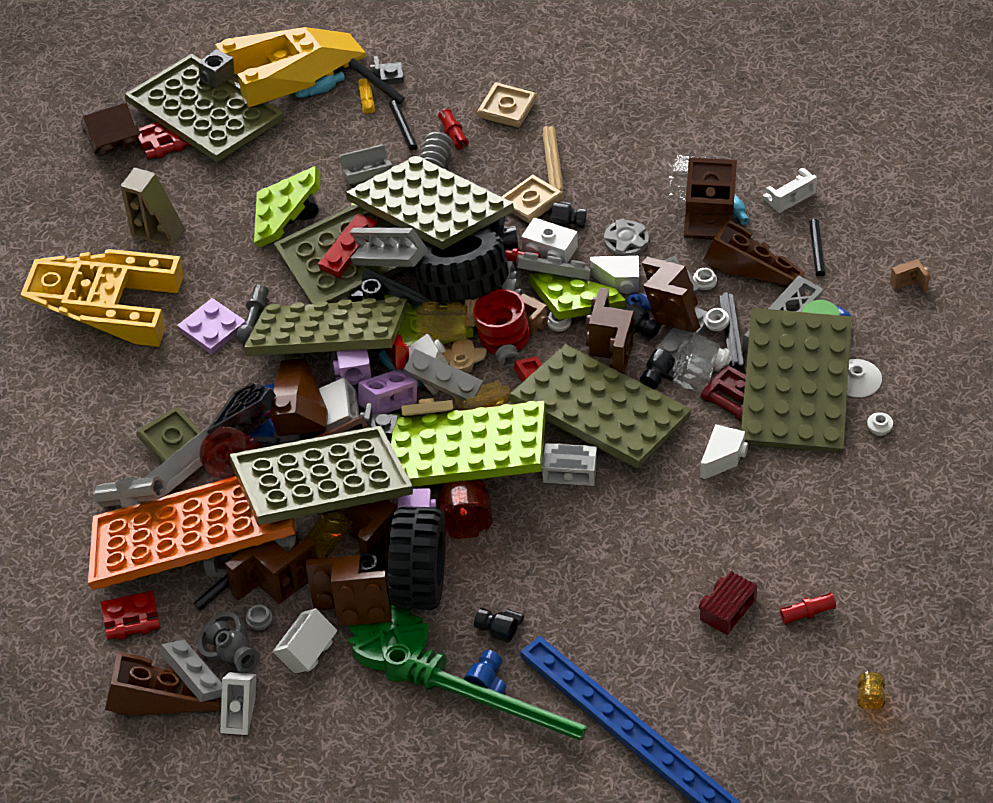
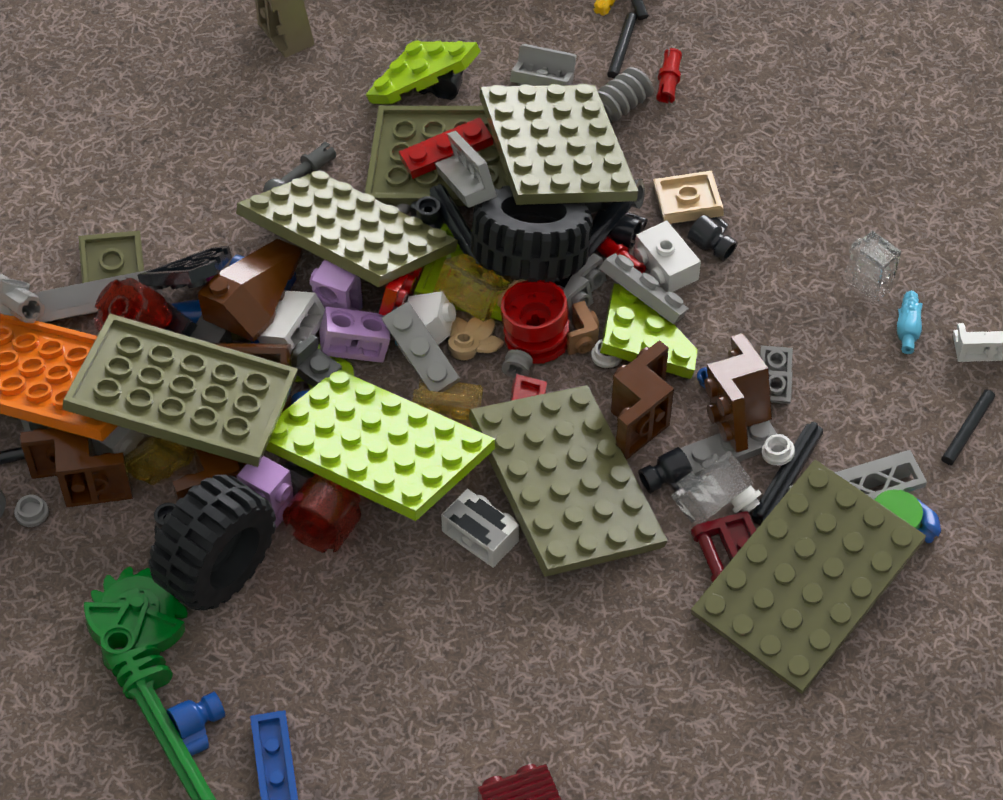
camera: 30 degrees right, 5 degrees up
yellow wedge [21,249,184,347] -> none
lavender plate [177,298,245,354] -> none
white brick [273,608,338,673] -> none
reddish brown bracket [306,555,392,626] -> none
tan plate [401,398,453,417] -> none
black piece [474,608,524,643] -> none
tan plate [477,82,537,128] -> none
tan axle [542,126,563,192] -> none
white slope [590,256,639,294] -> none
light grey wheel [604,219,649,256] -> none
black piece [626,303,661,340] -> none
reddish brown bracket [684,157,737,240] -> none
white plate [693,268,717,290] -> none
white slope [700,424,748,479] -> none
reddish brown wedge [703,218,805,286] -> none
white dish [847,359,882,398] -> none
white plate [867,413,893,436] -> none

